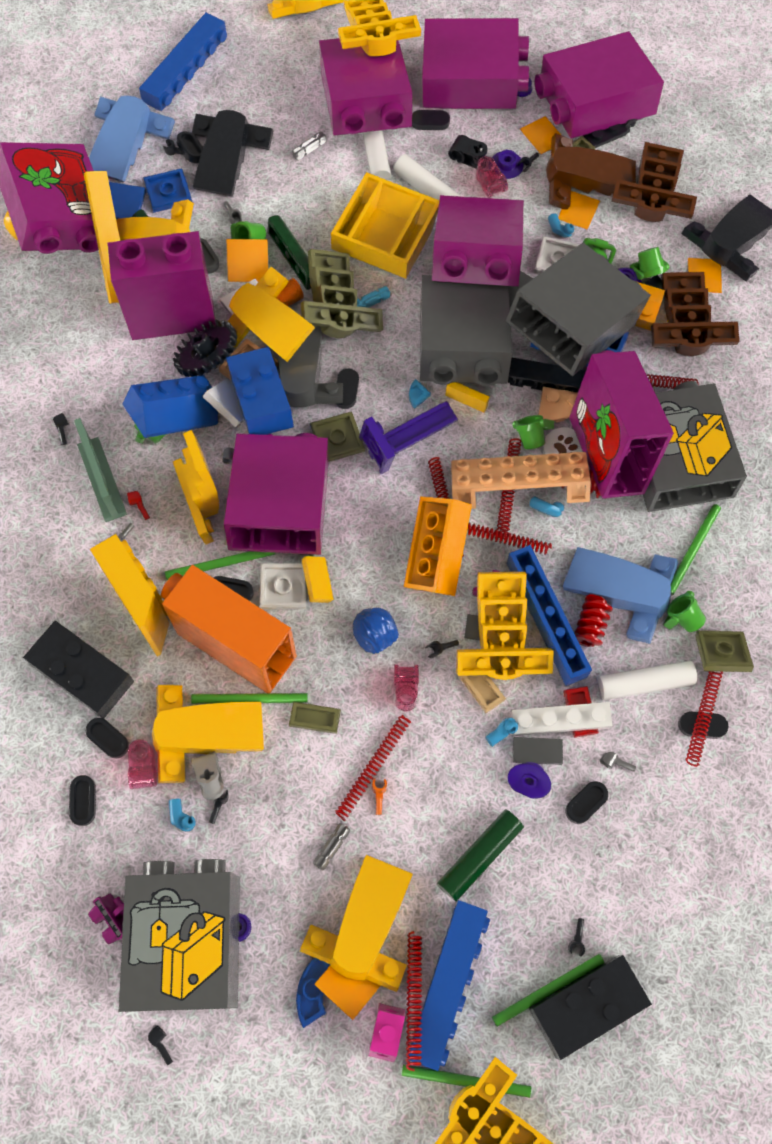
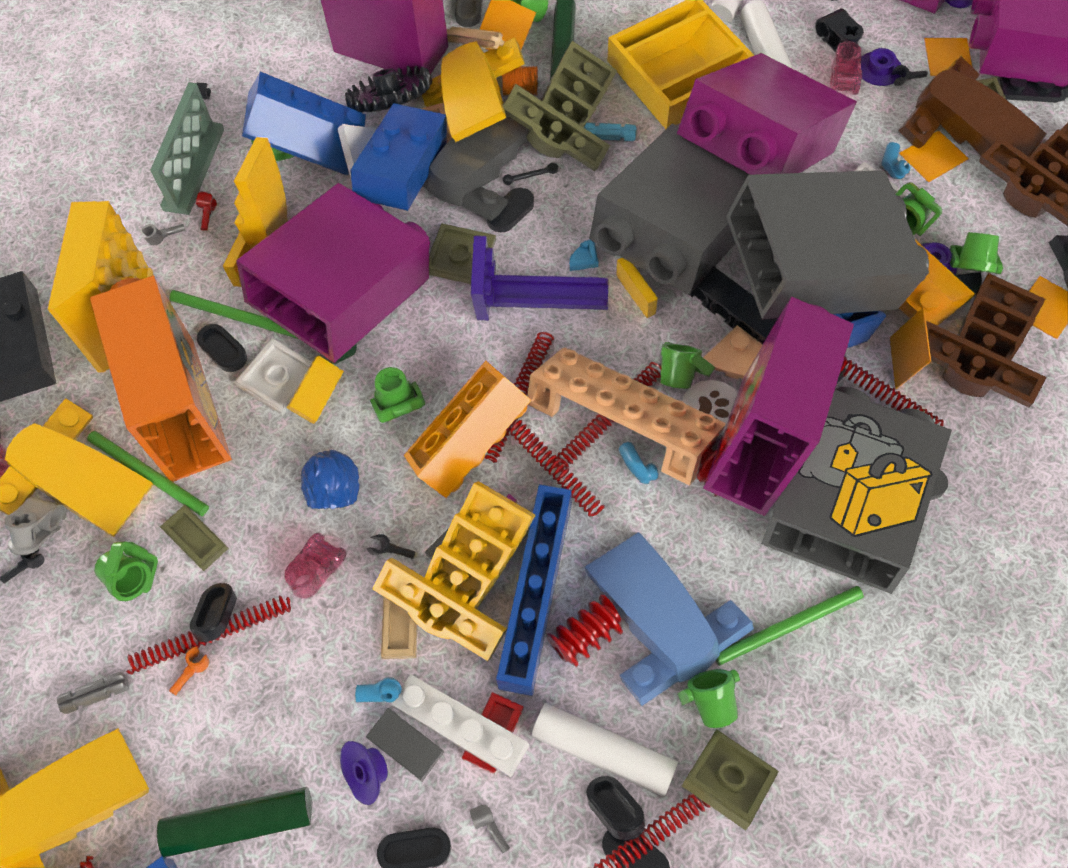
camera: 40 degrees right, 5 degrees down
none -> bright green piece [94,541,158,602]
none -> black tile [190,583,237,642]
none -> bright green piece [370,367,425,423]
none -> tan axle [447,26,505,49]
none -> black hinge [502,163,558,185]
none -> black tile [586,776,645,841]
none -> light orange piece [889,307,931,389]

